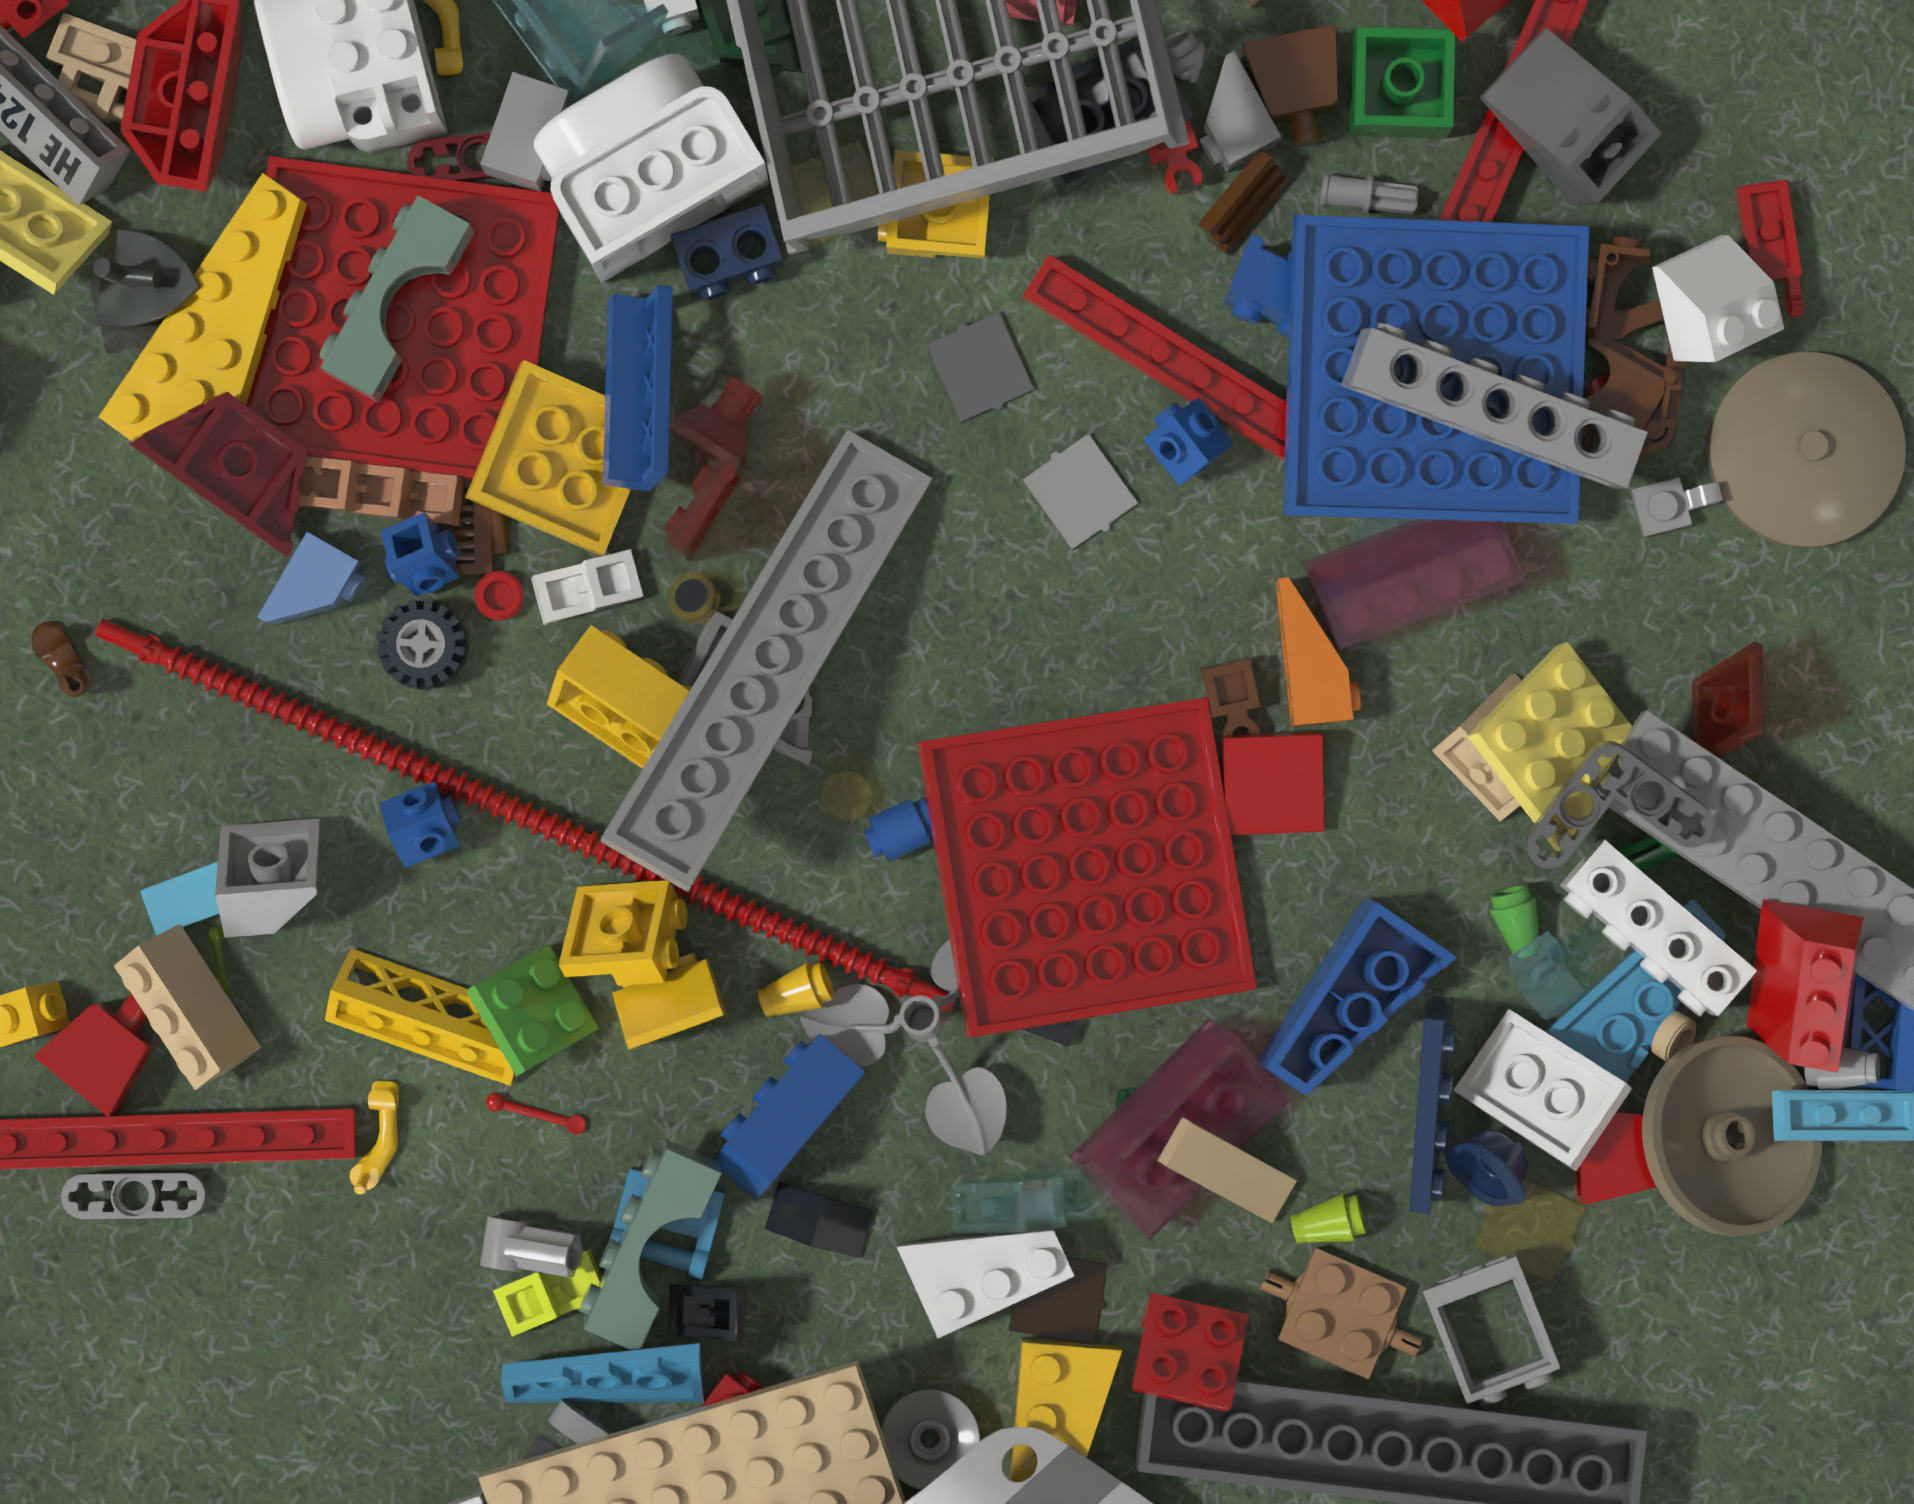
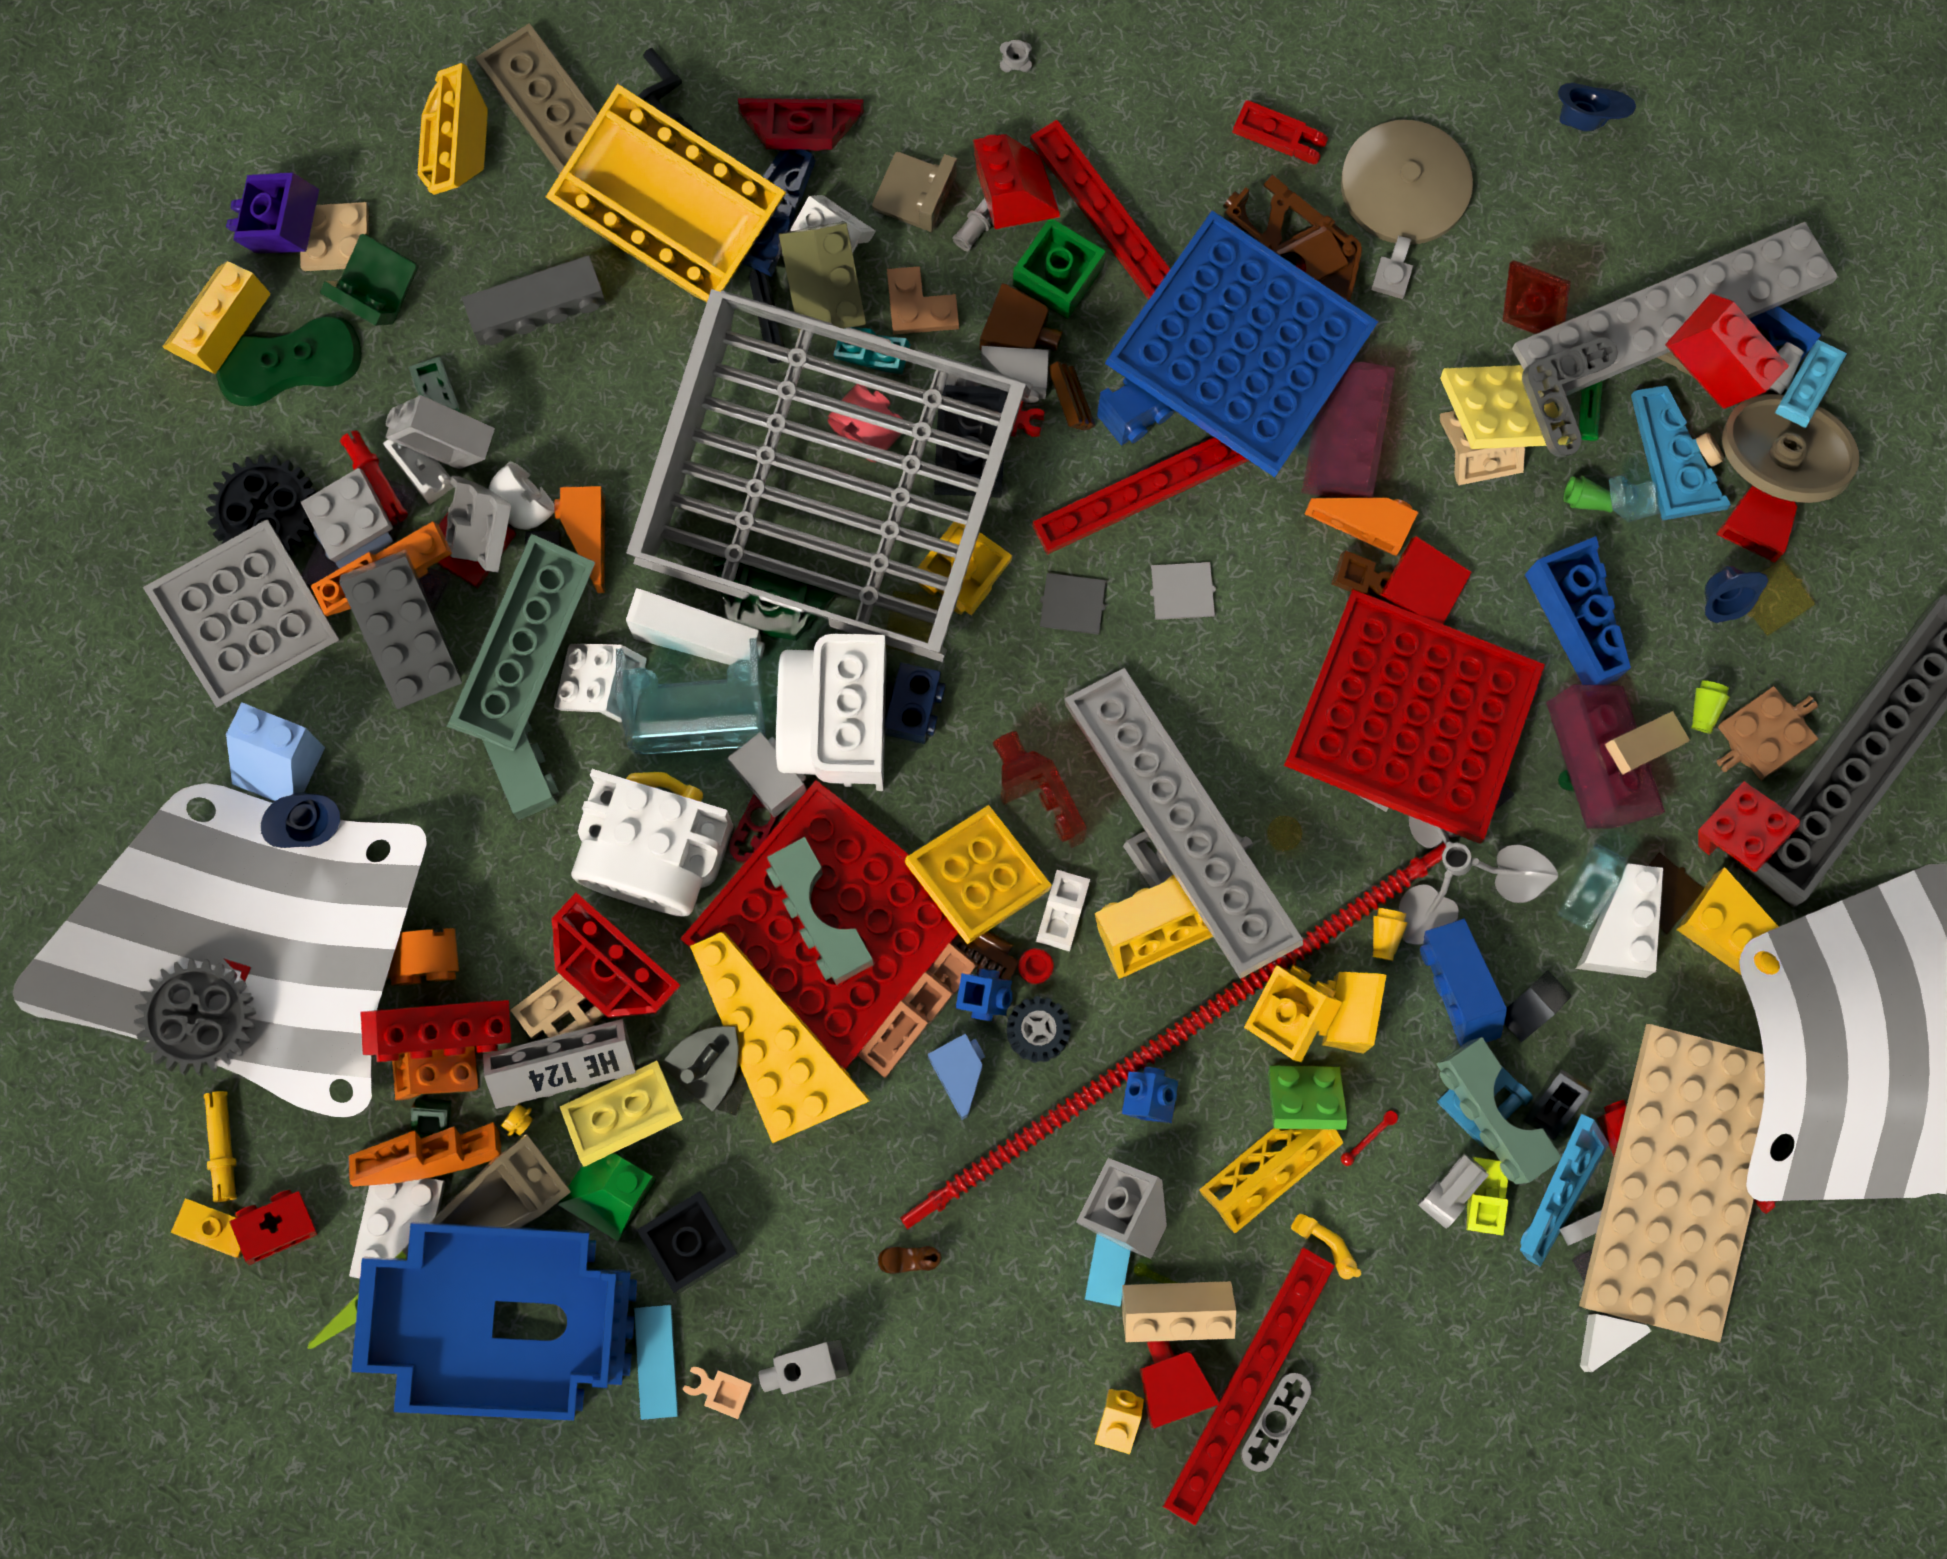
camera: 55 degrees left, 10 degrees down
dark red wing [128,391,308,557] -> none
blue fence [603,285,672,491] -> none
tile [668,572,720,624] -> none
blue brick [863,798,933,863] -> none
light grey dish [881,1389,980,1490] -> none
blue brick [1144,397,1234,486] -> none
light grey axle [1319,173,1419,215] -> none
light grey brick [1341,323,1648,489] -> none
dark blue wing [1409,997,1457,1214] -> none
light grey window [1423,1251,1561,1407] -> none
white plate [1453,1009,1632,1171] -> none
dark grey slope [1480,28,1662,204] -> none
white brick [1560,840,1757,1016] -> none
white slope [1652,235,1784,362] -> none

